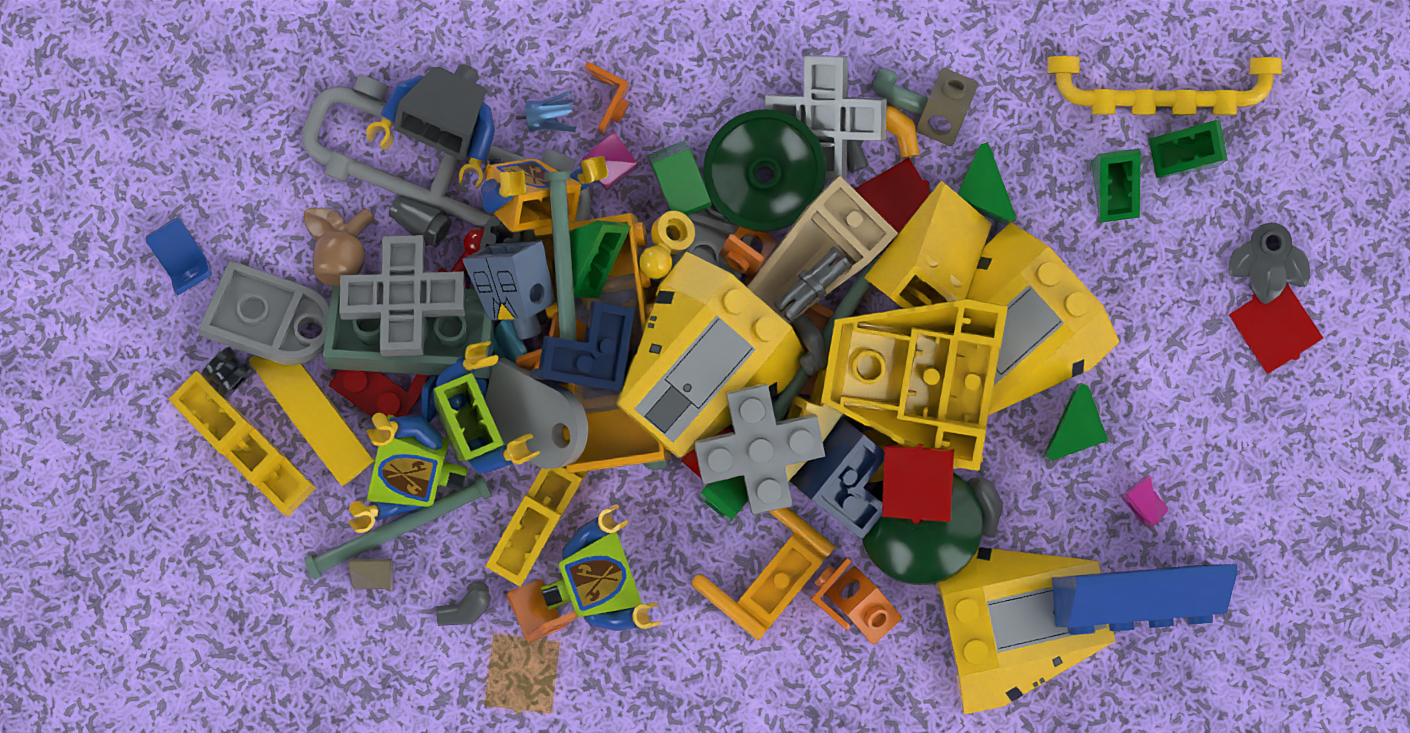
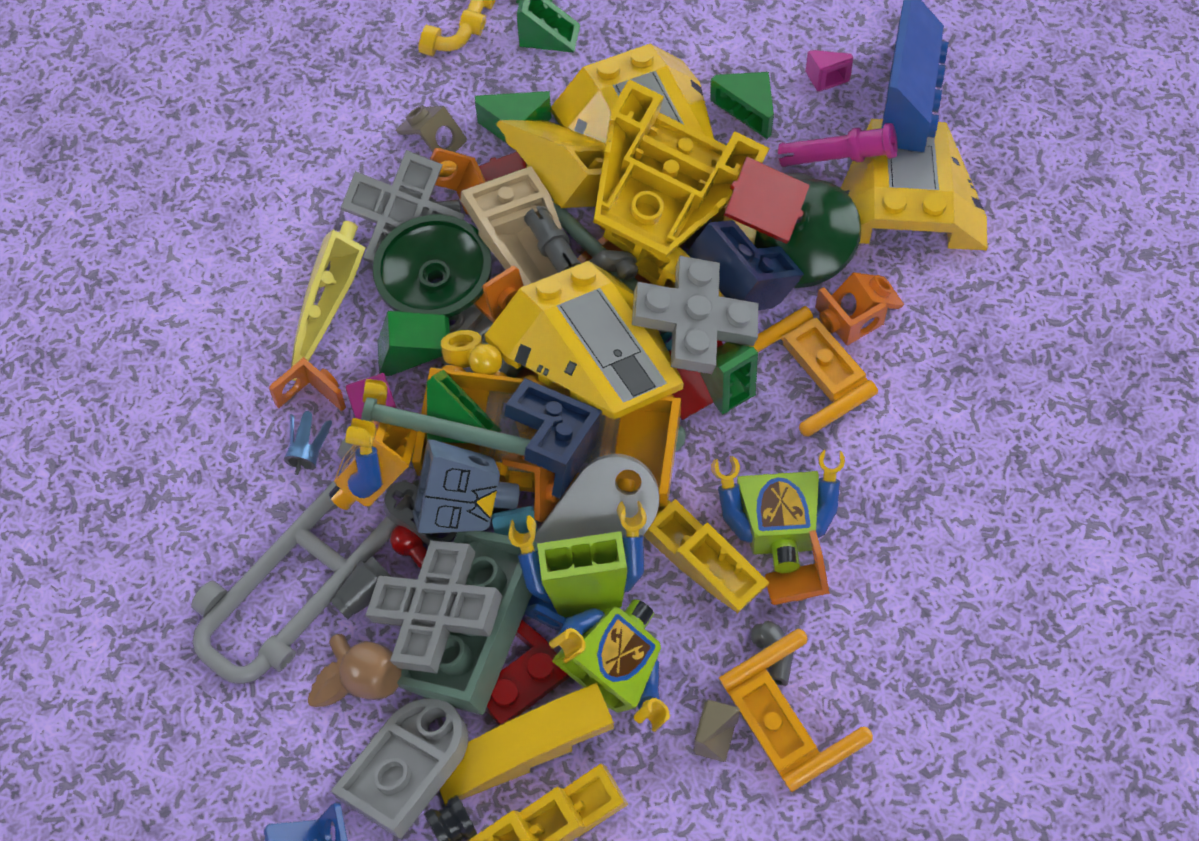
camera: 75 degrees left, 25 degrees down
sand green bar [304,474,492,580] -> none
dark grey torso [366,65,495,190] -> none
clear yellow piece [484,634,560,714] -> none
sand green arm [872,68,928,115] -> none
none -> light yellow piece [291,221,366,381]
none -> orange bracket [430,148,486,215]
none -> light orange plate [718,629,873,793]
none -> dark pink pin [778,123,898,167]

